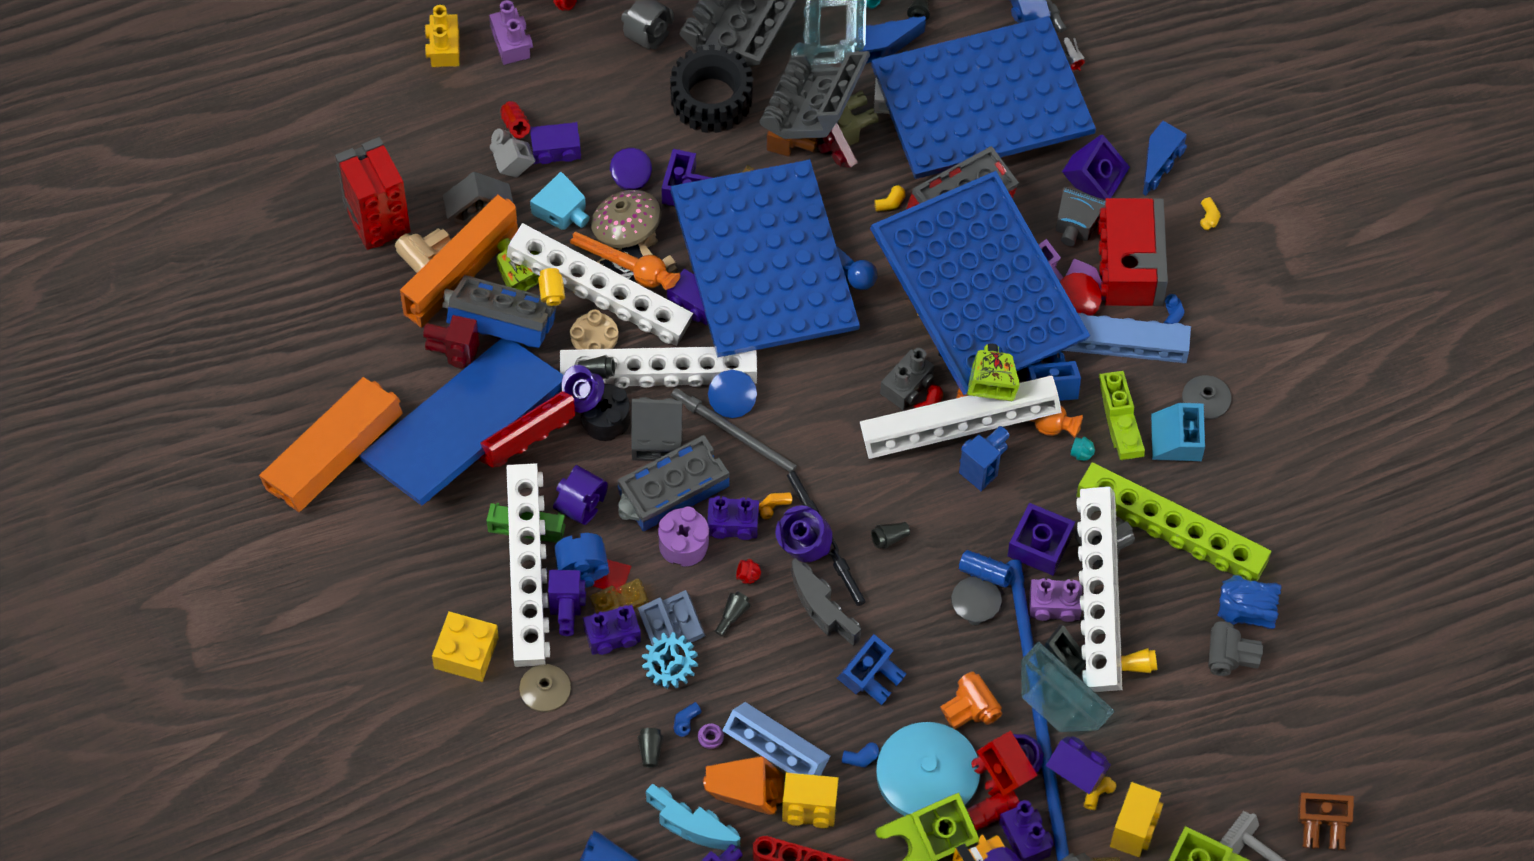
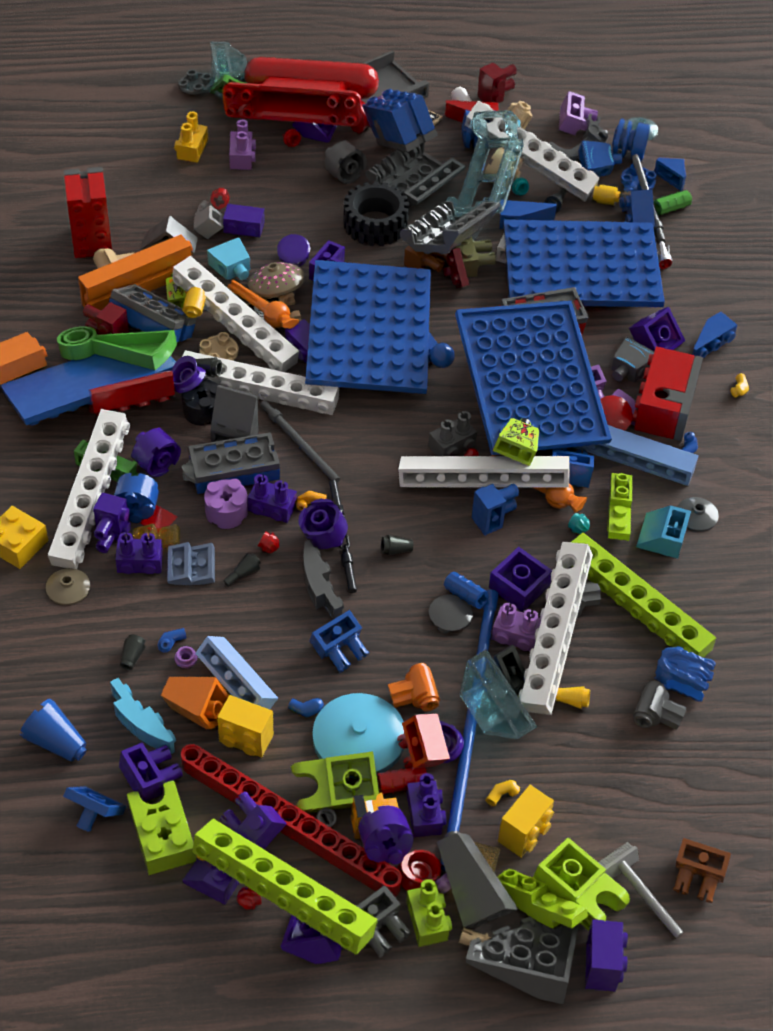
camera: 15 degrees right, 10 degrees down
medium azure gear [642,632,698,689] -> none
blue dish [708,369,757,418] -> none
dark purple brick [1046,736,1111,794] -> none
none -> bright green piece [57,326,177,370]

